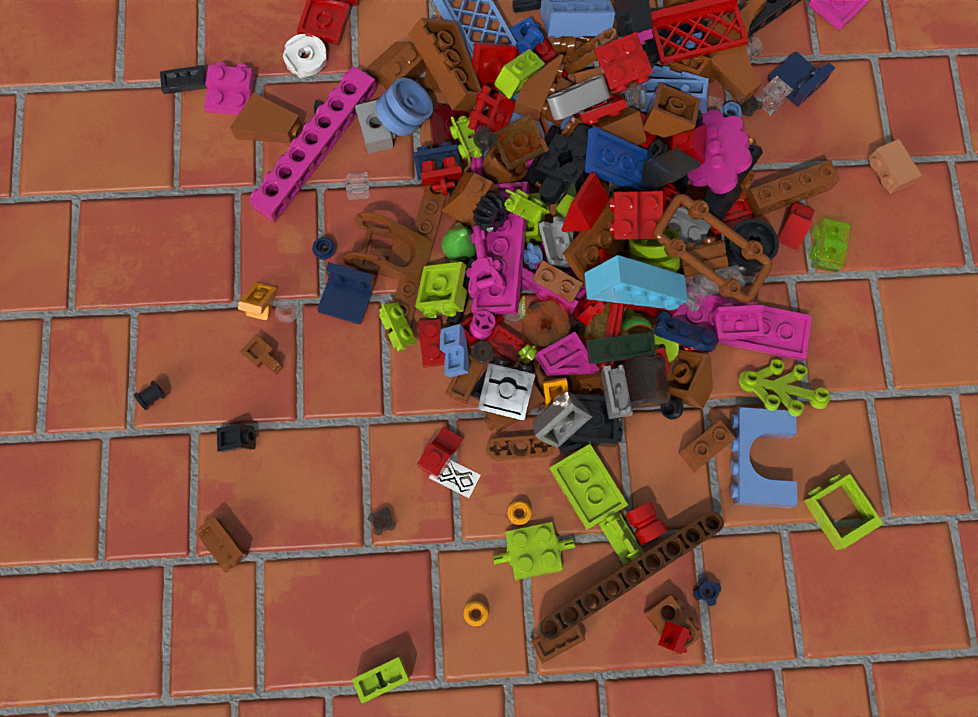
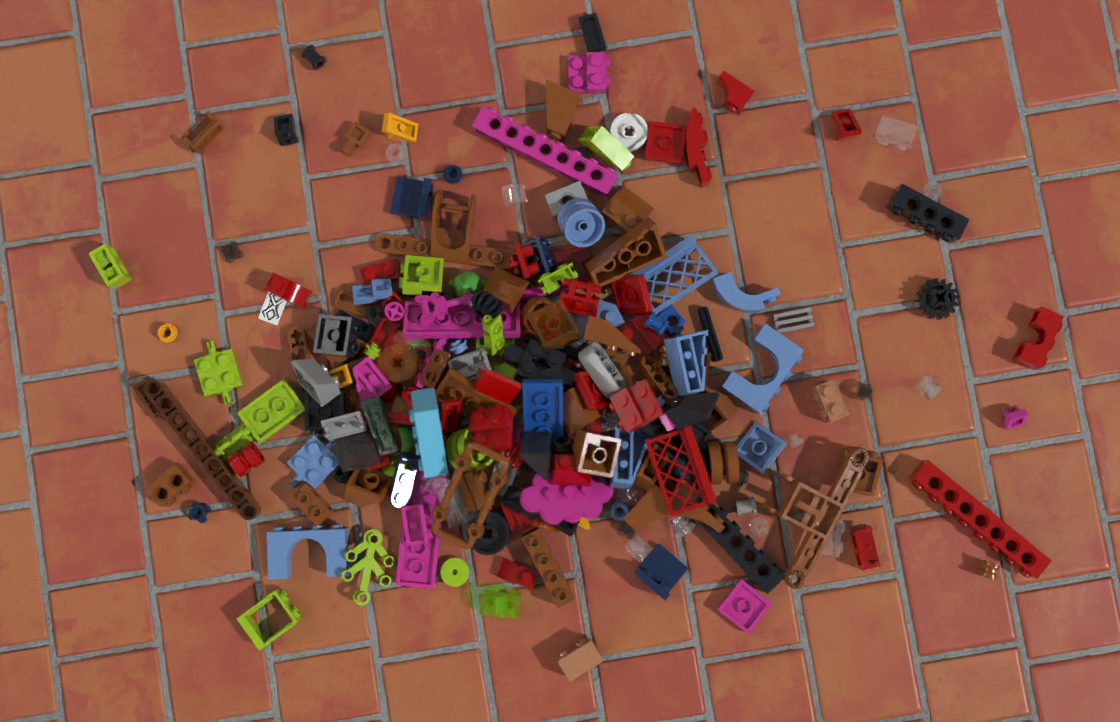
camera: 90 degrees right, 10 degrees up
lime hinge [379,303,417,352] -> none
clear smoke plate [473,126,497,151] -> none
lime brick [494,49,545,99] -> none
light orange plate [507,501,532,525] -> none
red tile [658,621,692,654] -> none
none -> medium blue plate [287,435,342,489]
none -> lime piece [440,558,469,587]
none -> lime slope [577,126,634,171]

